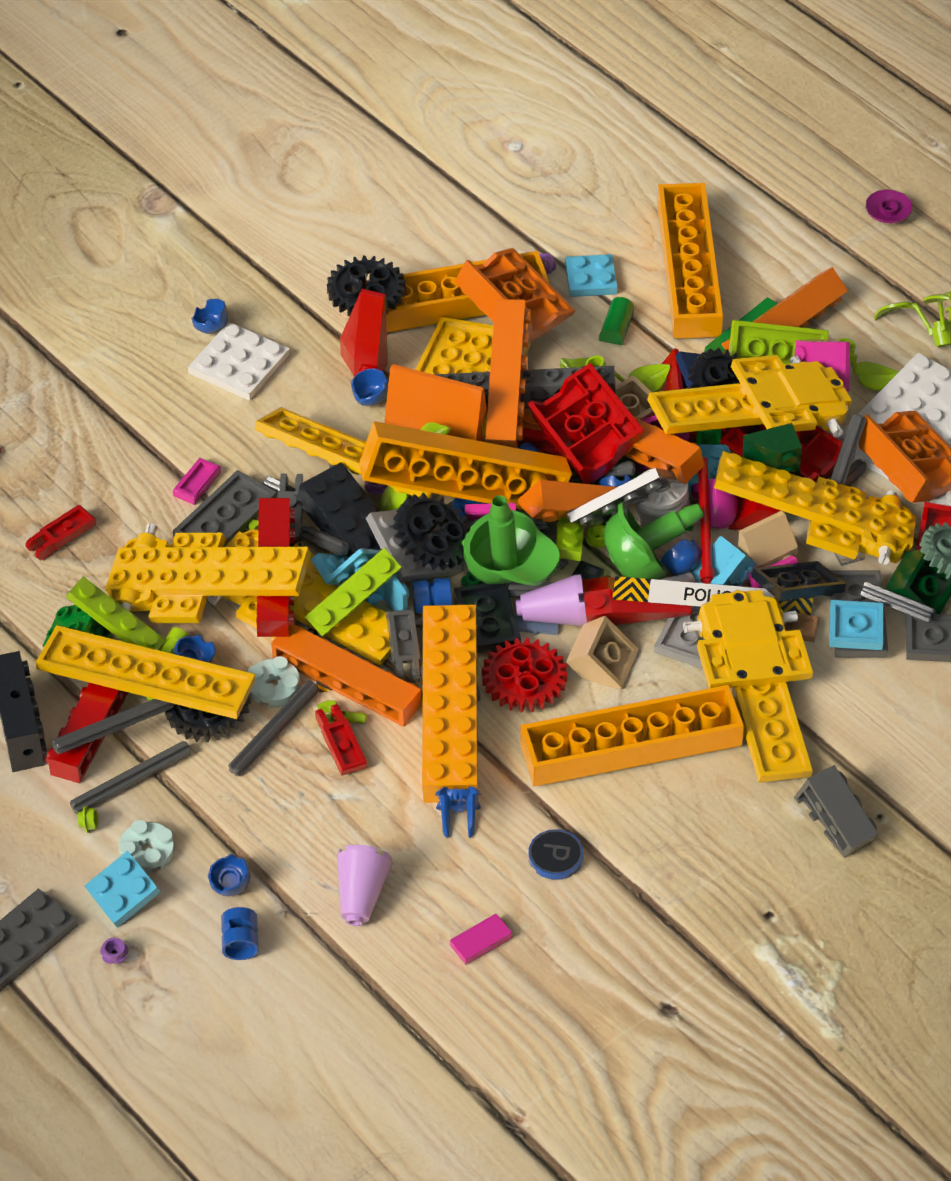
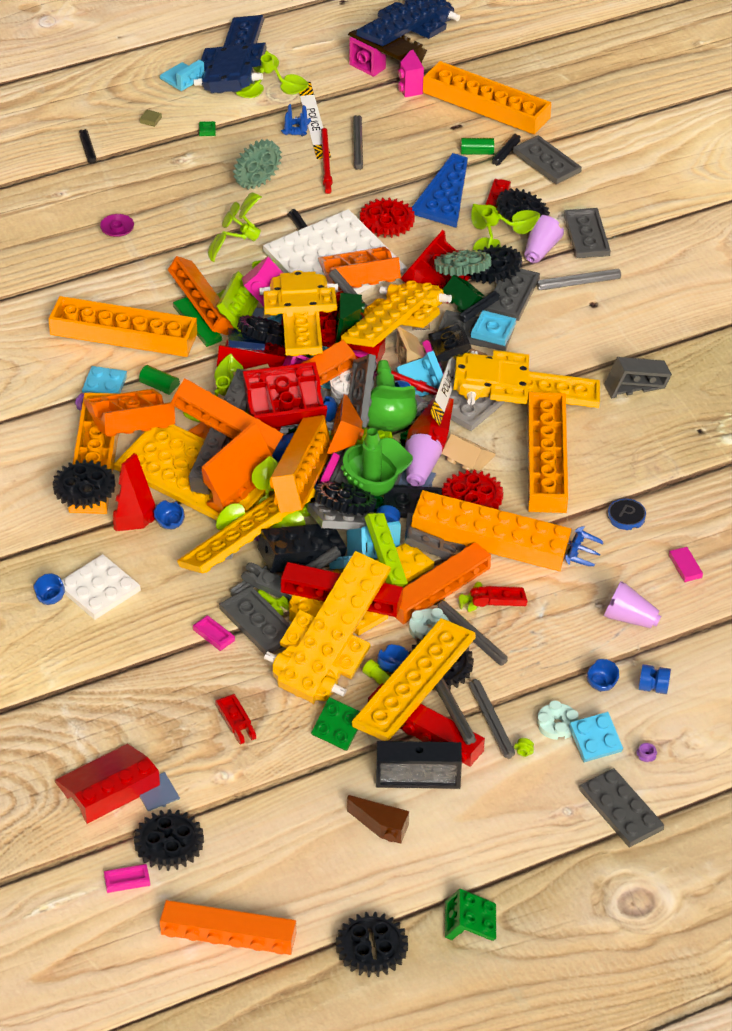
camera: 75 degrees left, 5 degrees down
lime plate [66,576,166,650] -> none

